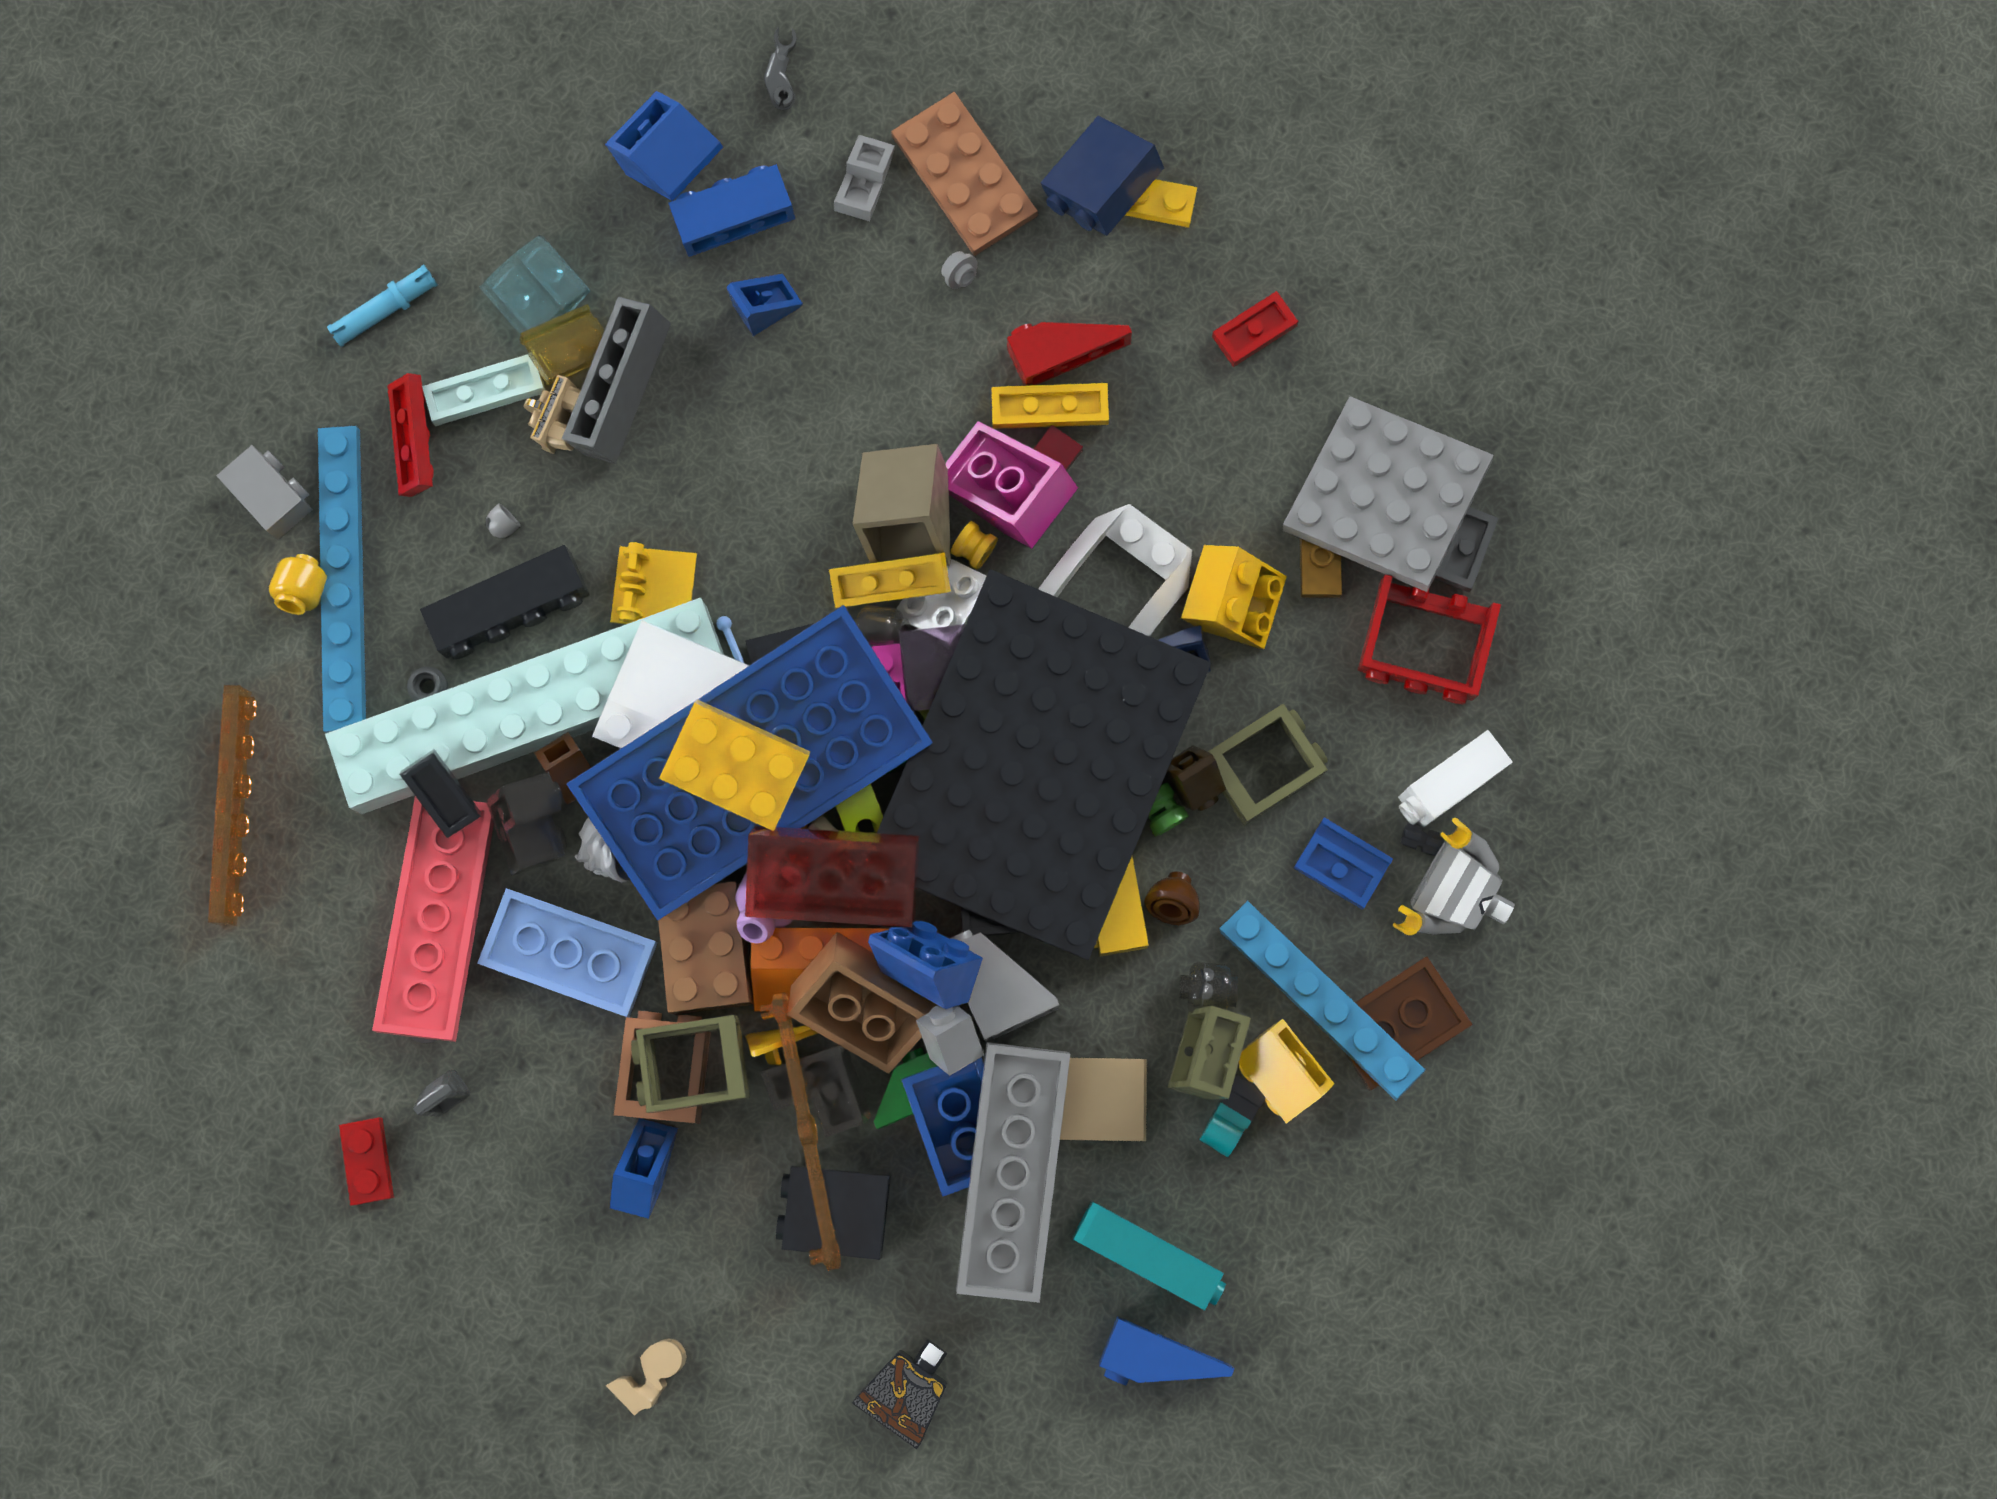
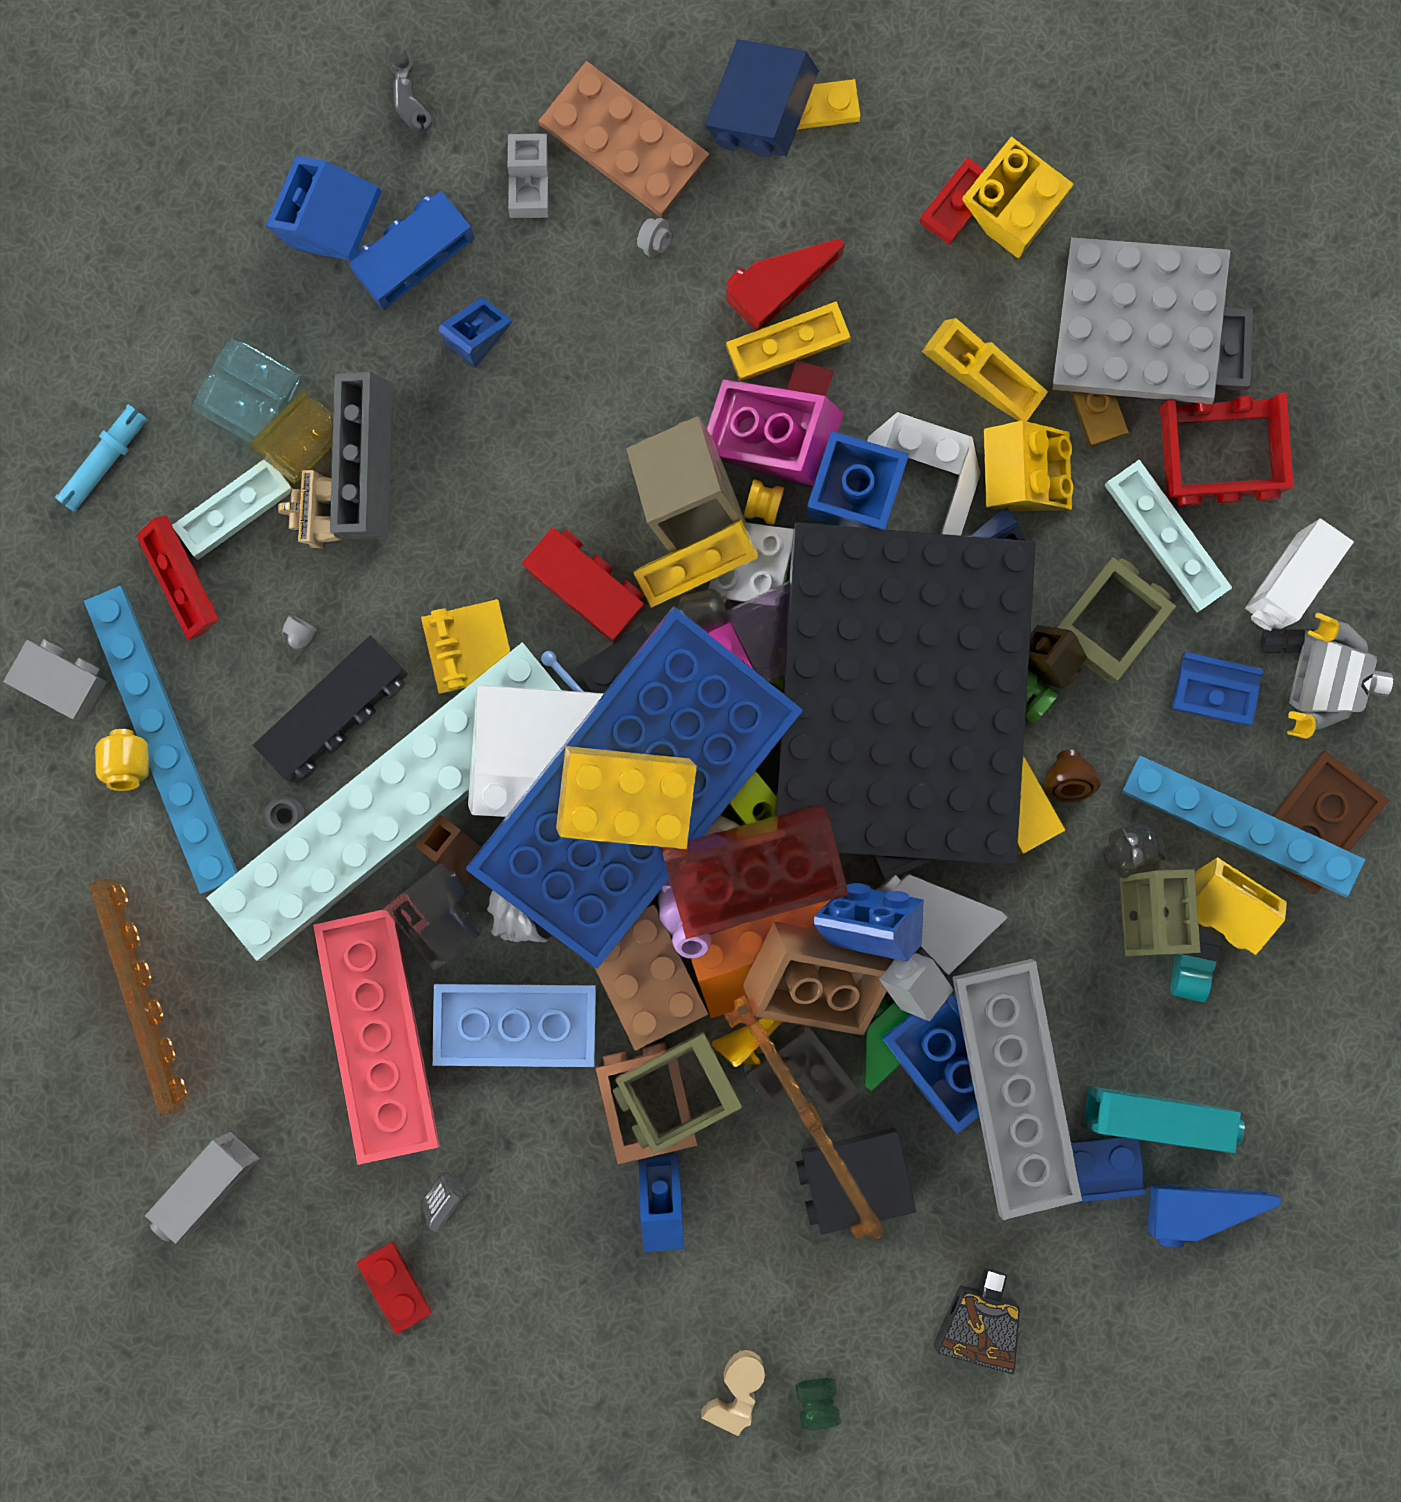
camera: 25 degrees left, 5 degrees up
black tile [399,749,481,838] -> none
tan slope [1060,1058,1147,1141] -> none
none -> light grey brick [145,1132,260,1244]
none -> red brick [522,527,645,644]
none -> clear green wheel [795,1378,841,1430]
none -> blue slope [807,431,909,531]
none -> yellow slope [922,318,1048,421]
none -> yellow slope [962,136,1074,259]
none -> blue plate [1071,1137,1146,1203]
none -> light aqua plate [1105,460,1232,613]

